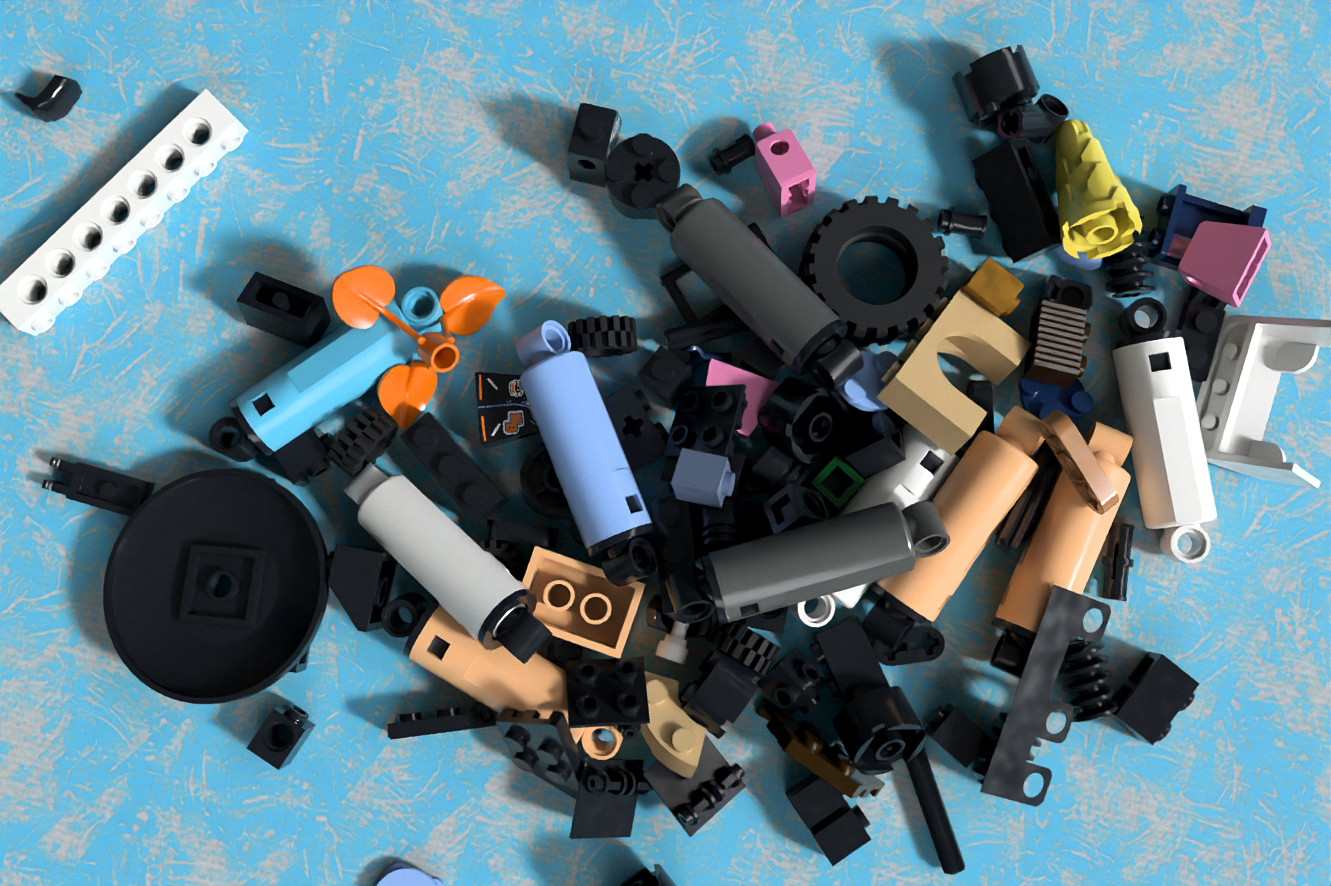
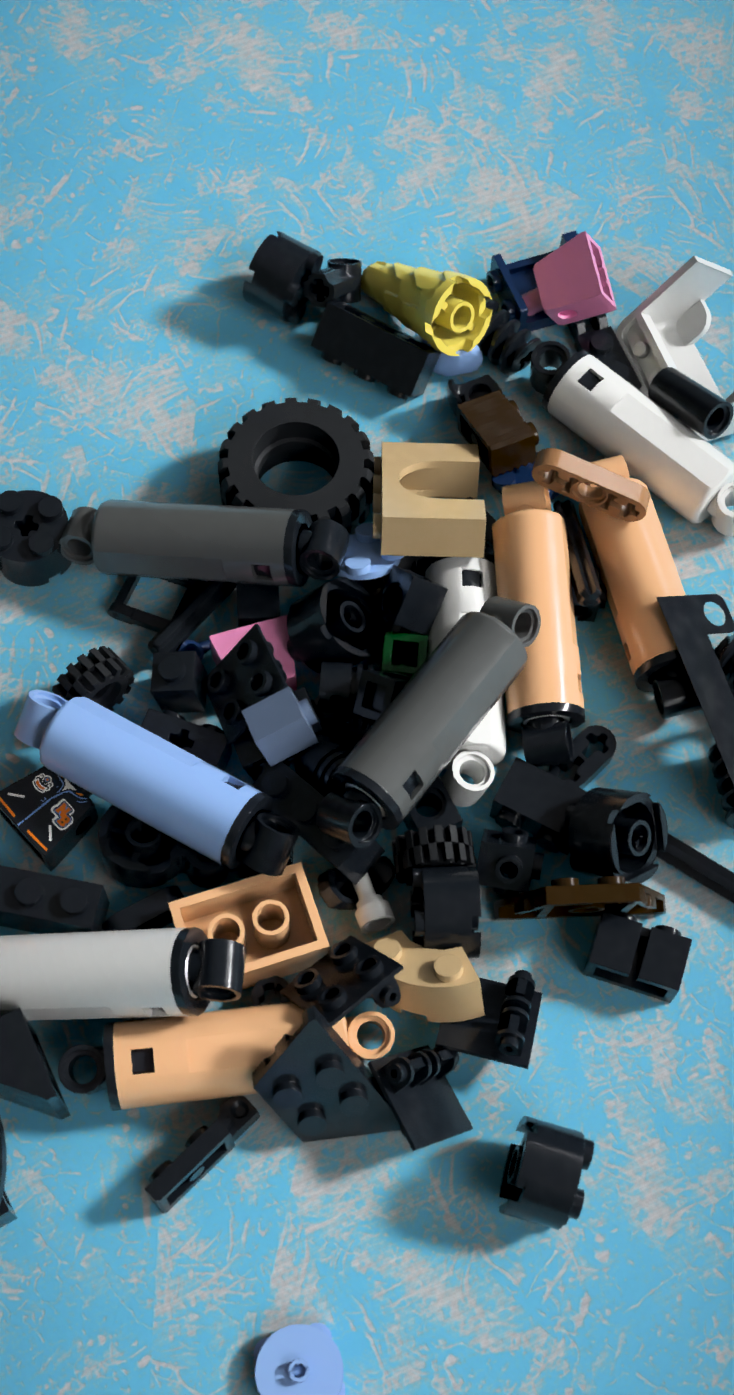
camera: 40 degrees left, 20 degrees down
black brick [247,704,316,770] -> none
black pin [708,133,755,176] -> none
bright pink torso [752,122,816,219] -> none
black brick [924,703,992,768] -> none
black pin [937,206,987,239] -> none
pearl gold brick [960,257,1025,318] -> none
black pin [1101,523,1135,601] -> none
none -> black pin [648,367,734,439]

